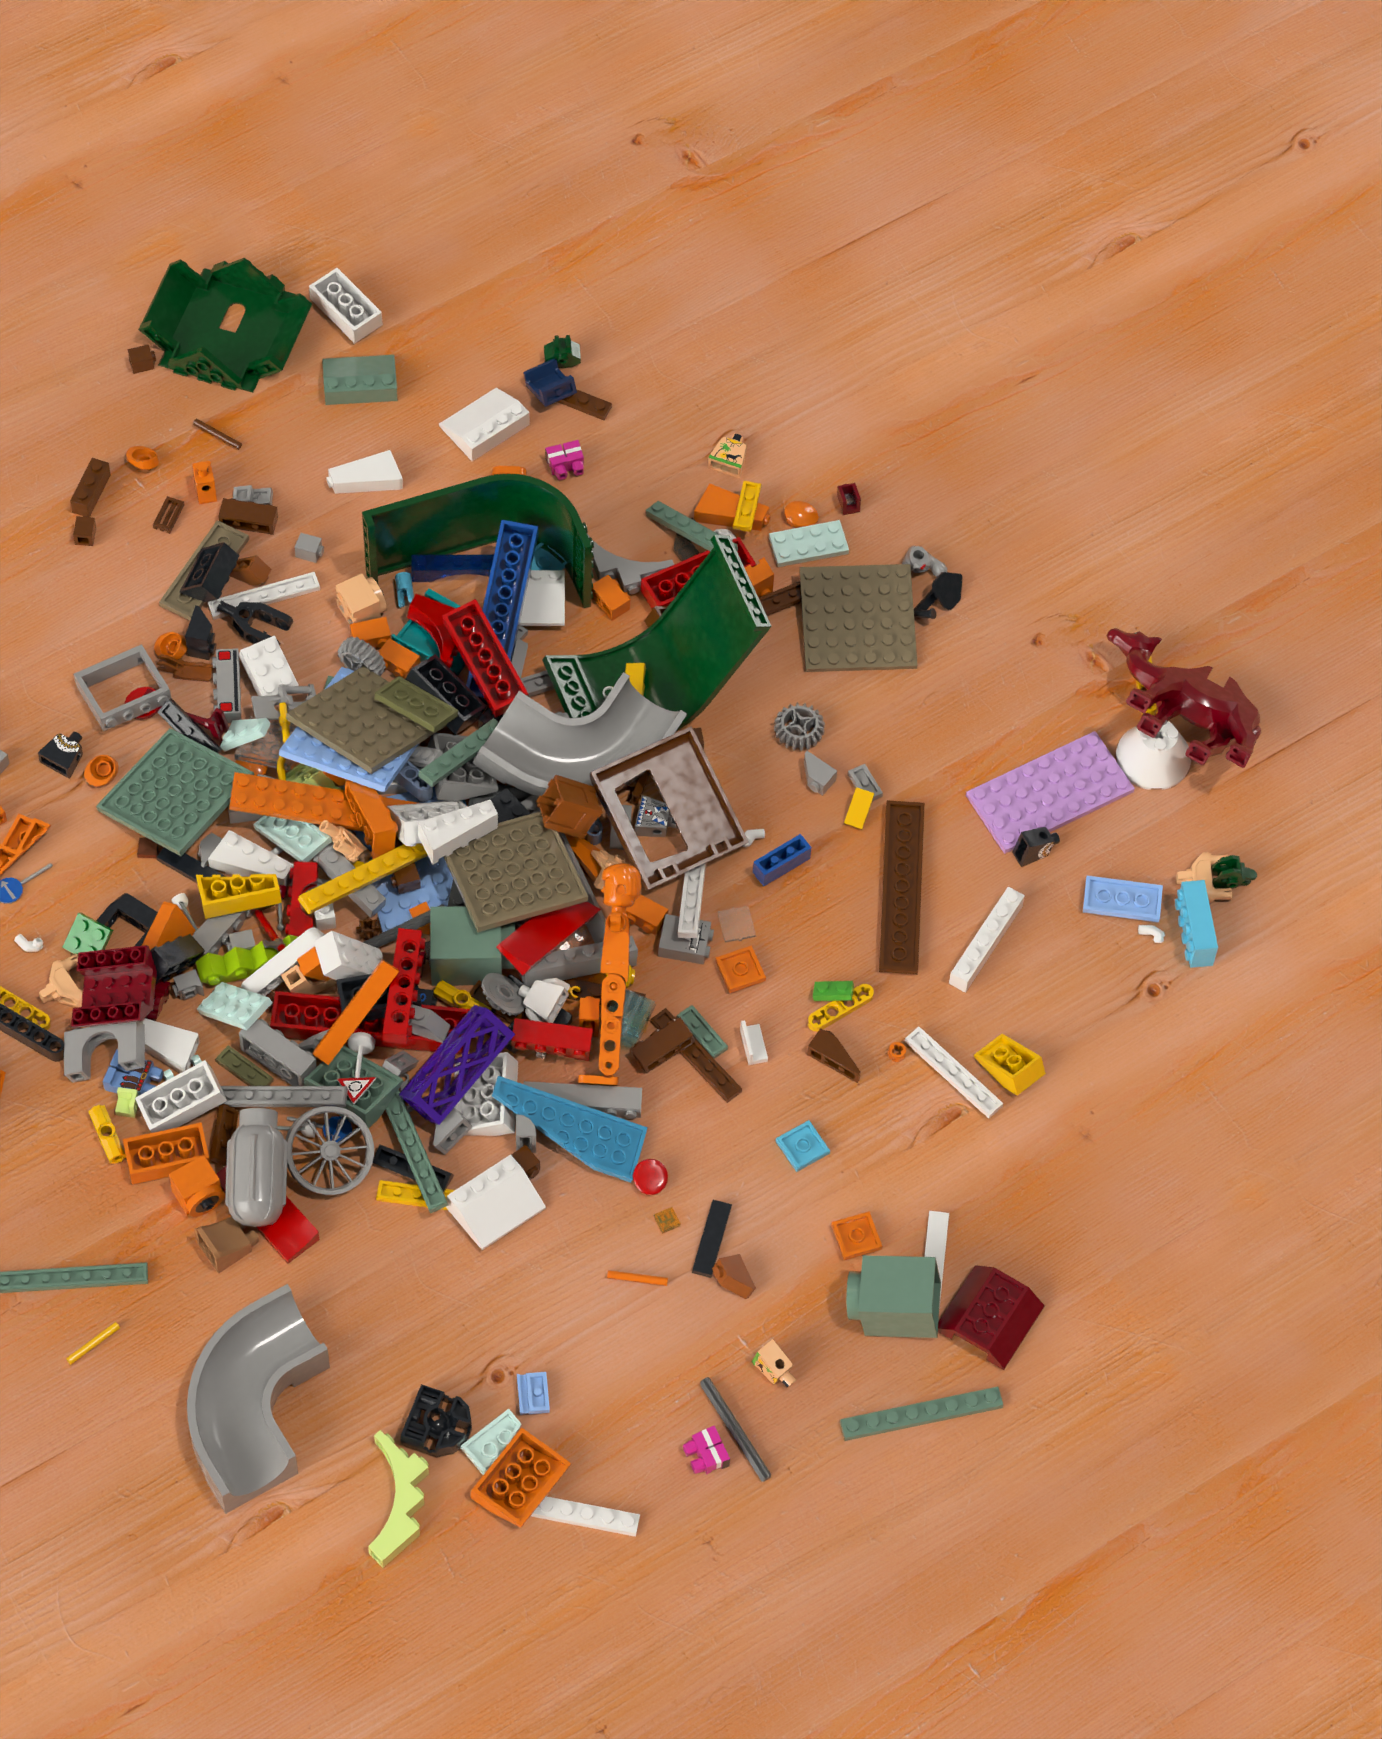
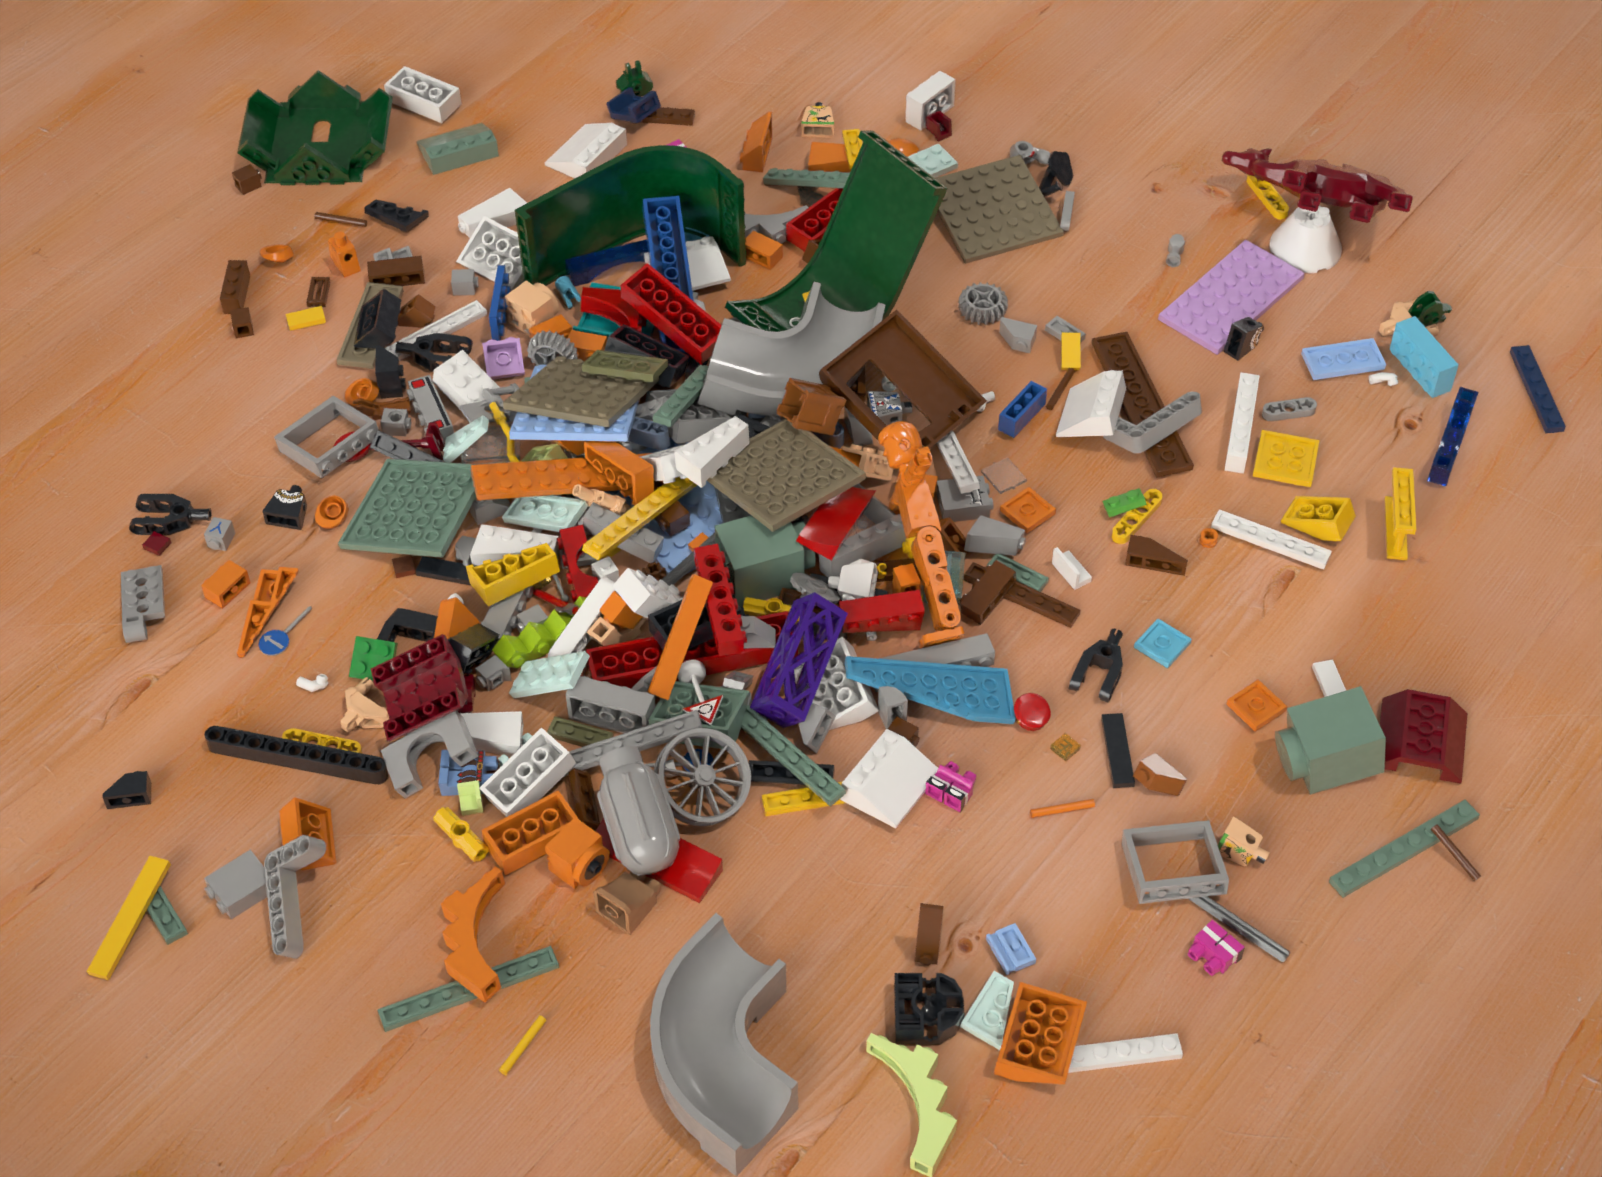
camera: 15 degrees left, 10 degrees down
none -> yellow tile [285,306,326,331]
none -> black wing [364,199,429,232]
none -> light grey brick [381,408,411,437]
none -> orange arch [441,866,505,1003]
none -> white slope [456,216,524,291]
none -> lavender plate [482,337,525,379]
none -> blue plate [489,265,511,341]
none -> orange slope [740,112,773,172]
none -> white brick [905,71,955,131]
none -> reddish brown slope [915,903,944,965]
none -> dark pink hips [925,761,976,812]
none -> dark orange slope [939,517,968,561]
none -> light grey slope [964,515,1026,556]
none -> reddish brown bar [1046,368,1075,410]
none -> white slope [1056,370,1126,437]
none -> light grey beam [1060,191,1075,231]
none -> black piece [1069,628,1123,703]
none -> light grey beam [1103,392,1202,453]
none -> light grey window [1122,820,1229,904]
none -> light grey leg [1166,234,1185,267]
none -> yellow plate [1253,430,1320,487]
none -> light grey beam [1262,397,1317,421]
none -> yellow fence [1384,467,1416,560]
none -> clear blue arch [1427,387,1479,486]
none -> reddish brown bar [1430,824,1481,881]
none -> dark blue plate [1510,345,1566,434]

